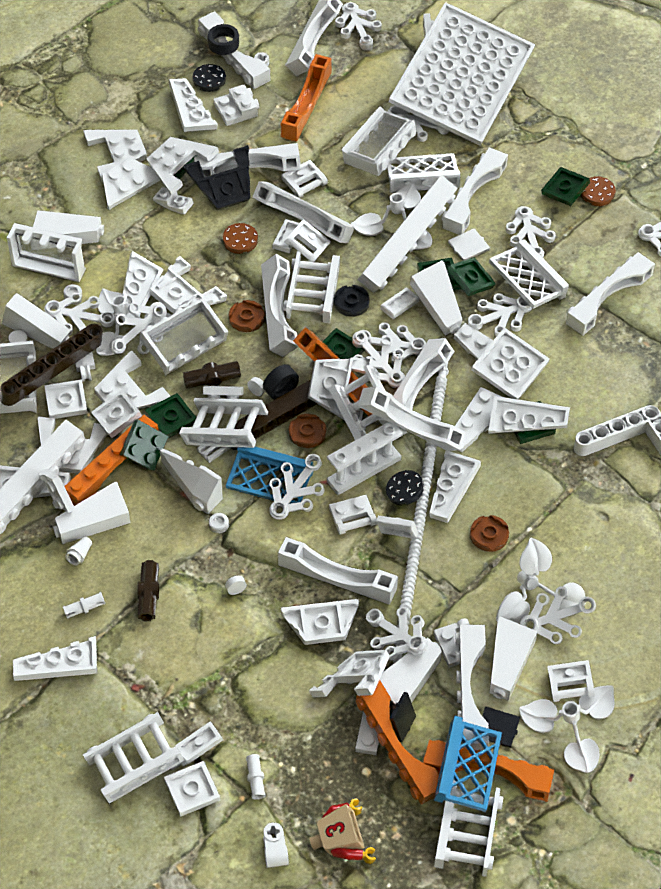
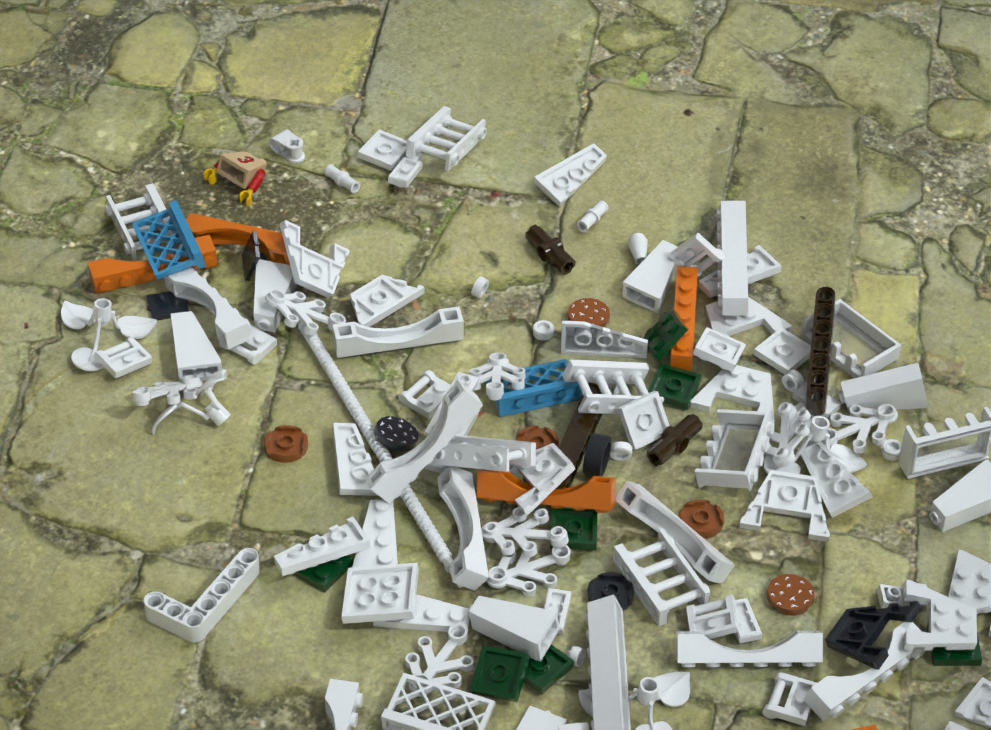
camera: 145 degrees right, 10 degrees down
white plate [376,515,419,539] -> none
none -> white hinge [566,646,586,667]
none -> dark orange tile [568,298,610,328]

